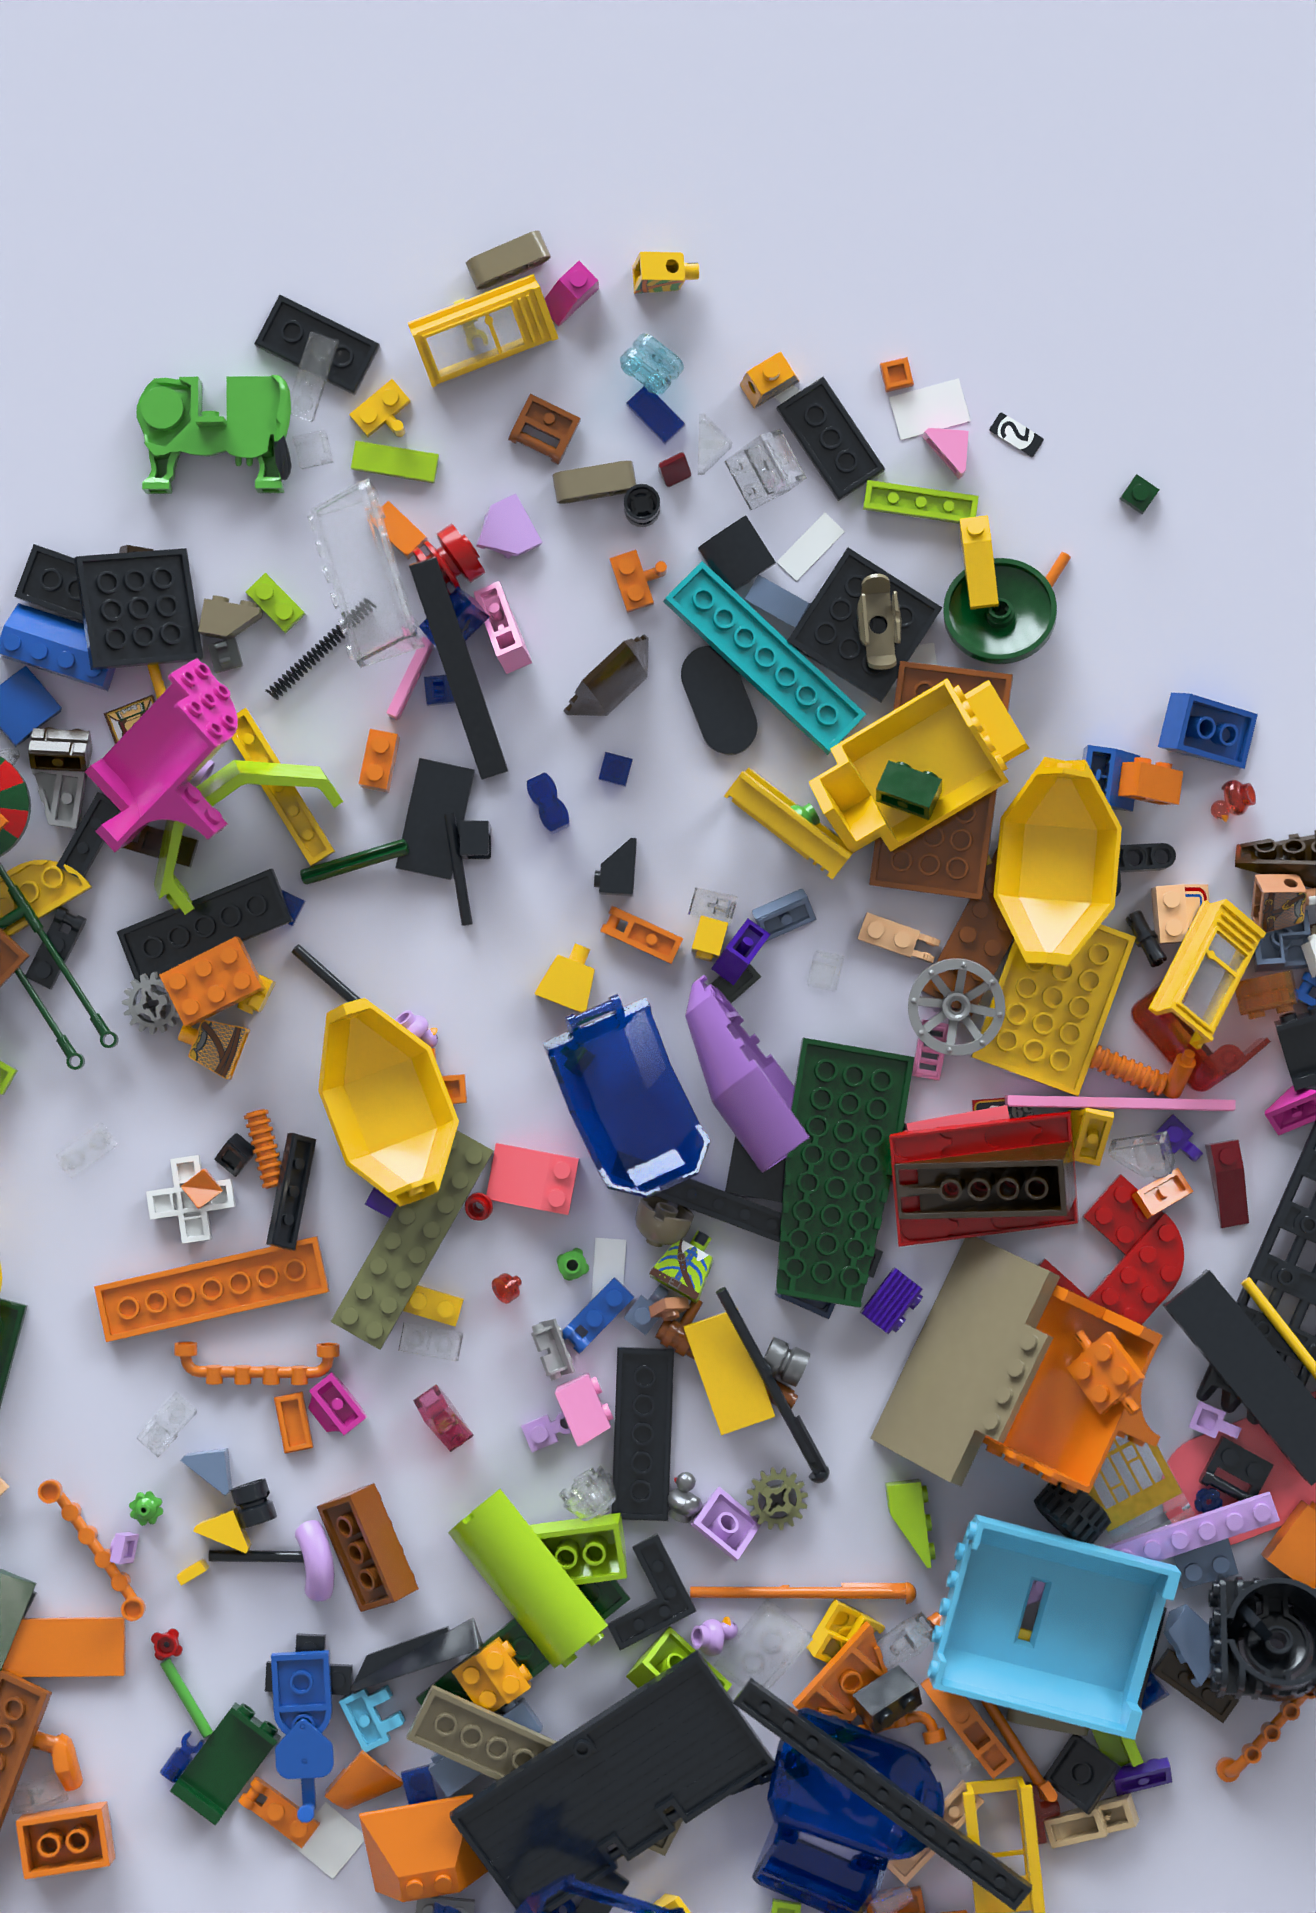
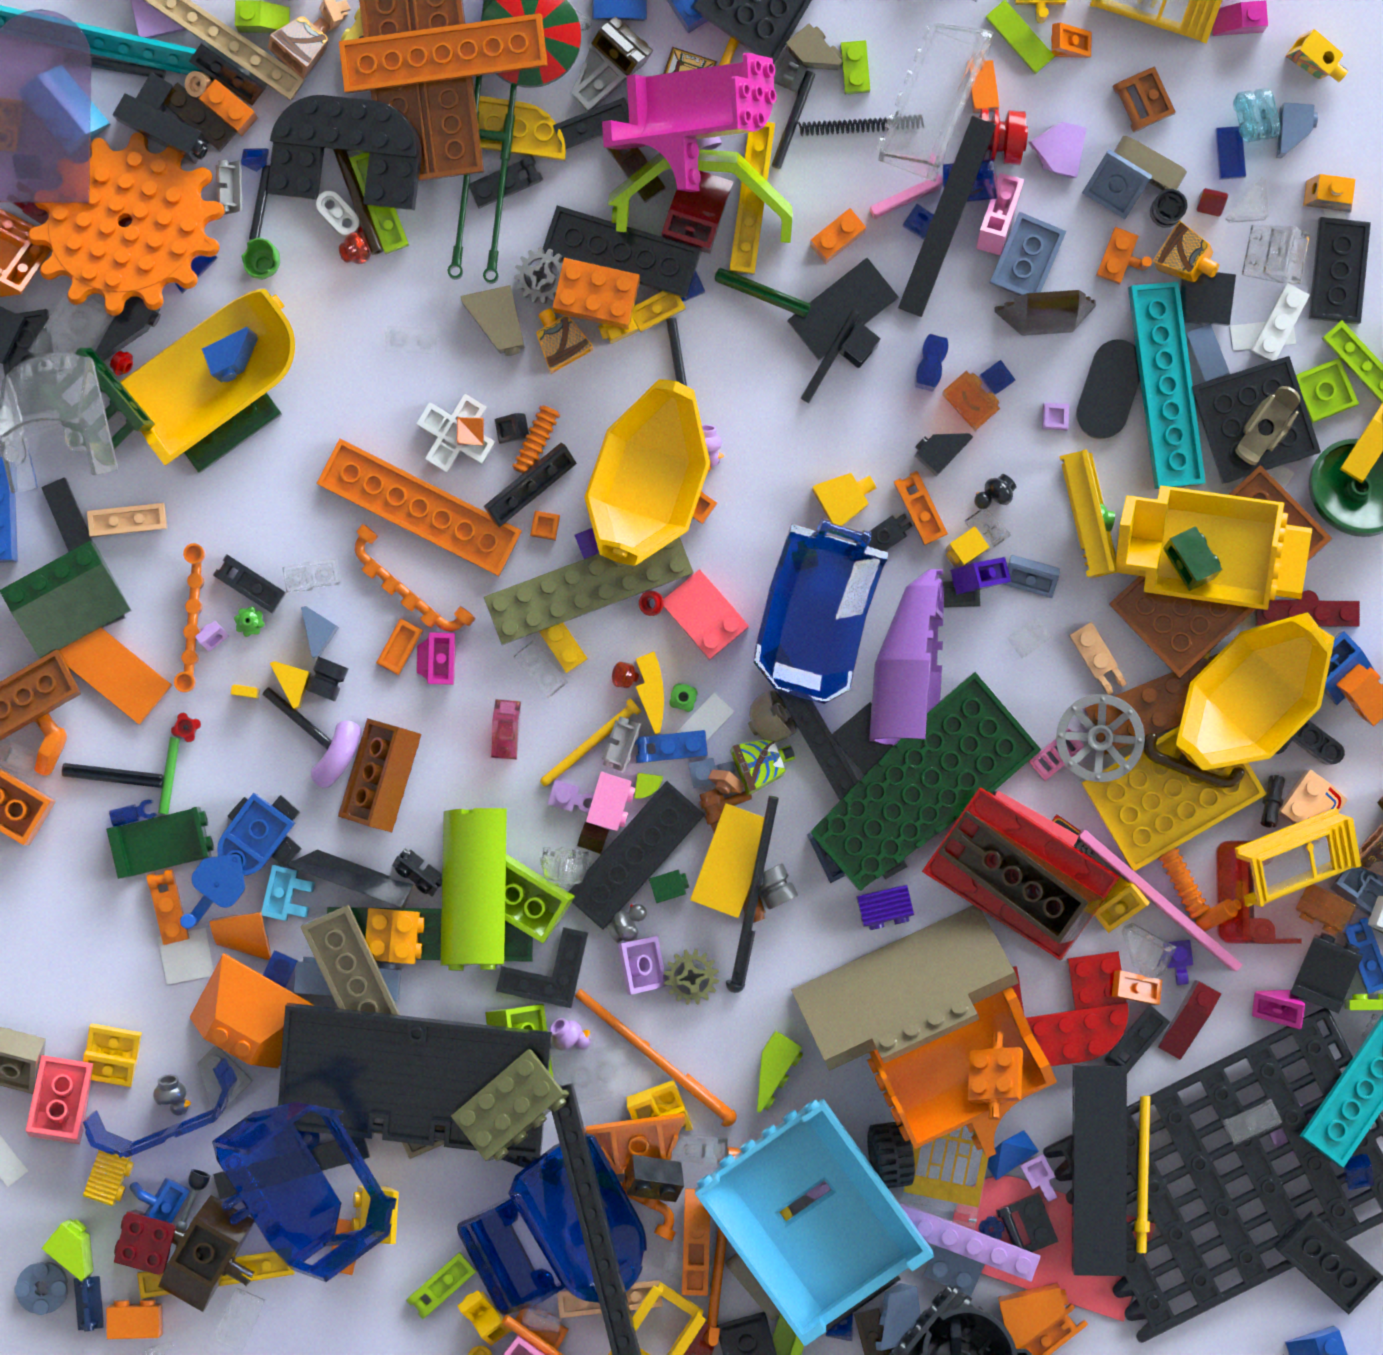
camera: 40 degrees right, 0 degrees up
none -> black axle [61,763,164,788]
none -> black plate [213,554,287,614]
none -> black hinge [392,848,442,897]
none -> olive bracket [451,1049,569,1161]
none -> dark tan slope [460,285,525,356]
none -> orange tile [530,511,560,541]
none -> yellow bar [540,698,642,787]
none -> dark brown slope [577,822,609,854]
none -> yellow plate [632,291,686,333]
none -> lime tile [634,773,663,799]
none -> yellow slope [635,651,664,735]
none -> dark green brick [649,869,690,904]
none -> dark red slope [661,171,734,254]
none -> black bar [771,71,816,169]
none -> black hinge [845,514,913,569]
none -> clear orange brick [942,370,1000,432]
none -> black animal [974,474,1017,509]
none -> blue slope [987,1130,1039,1181]
none -> sand blue plate [989,212,1066,296]
none -> lavender tile [1042,403,1069,430]
none -> orange slope [1051,22,1092,58]
none -> sand blue plate [1082,149,1152,219]
none -> black plate [1104,1005,1170,1073]
none -> dark brown piece [1143,733,1245,789]
none -> torso [1153,221,1219,282]
none -> white plate [1251,283,1310,362]
none -> dark red hinge [1256,590,1360,627]
none -> sand blue slope [1276,102,1318,158]
none -> lime tile [1296,357,1359,424]

